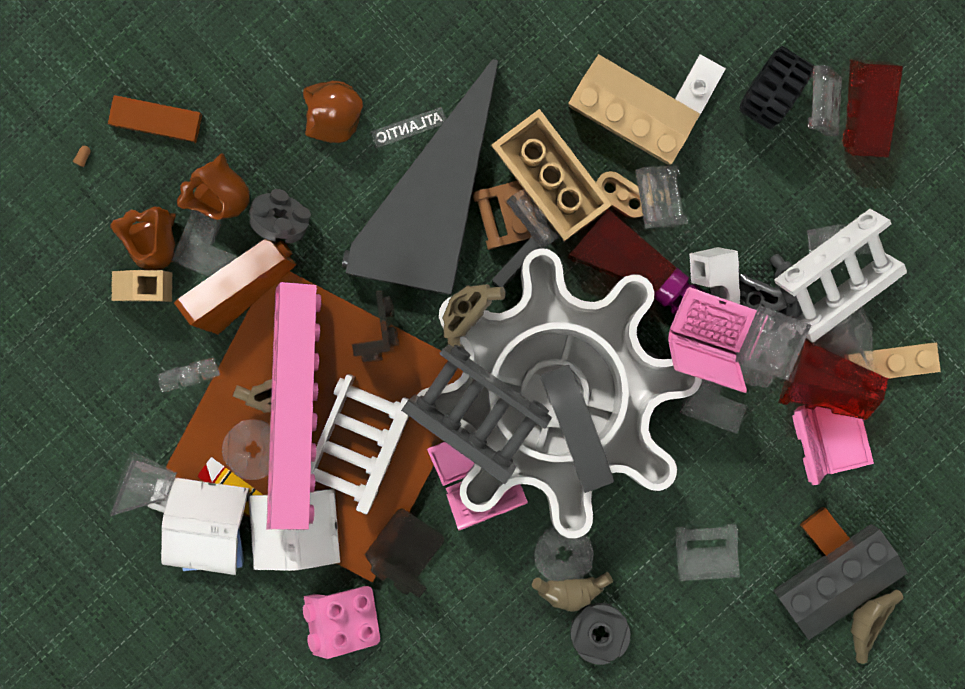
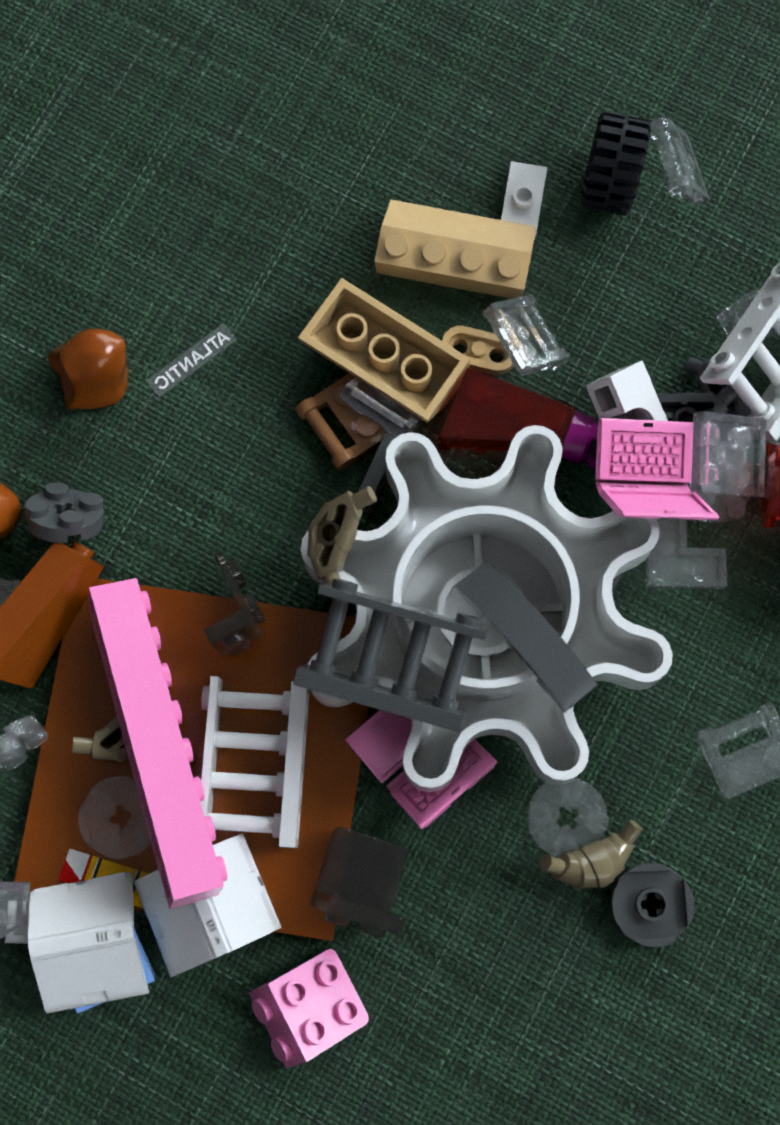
camera: 20 degrees left, 10 degrees down
dark grey slope [342,59,498,296] -> none
clear red wedge [843,59,903,157] -> none

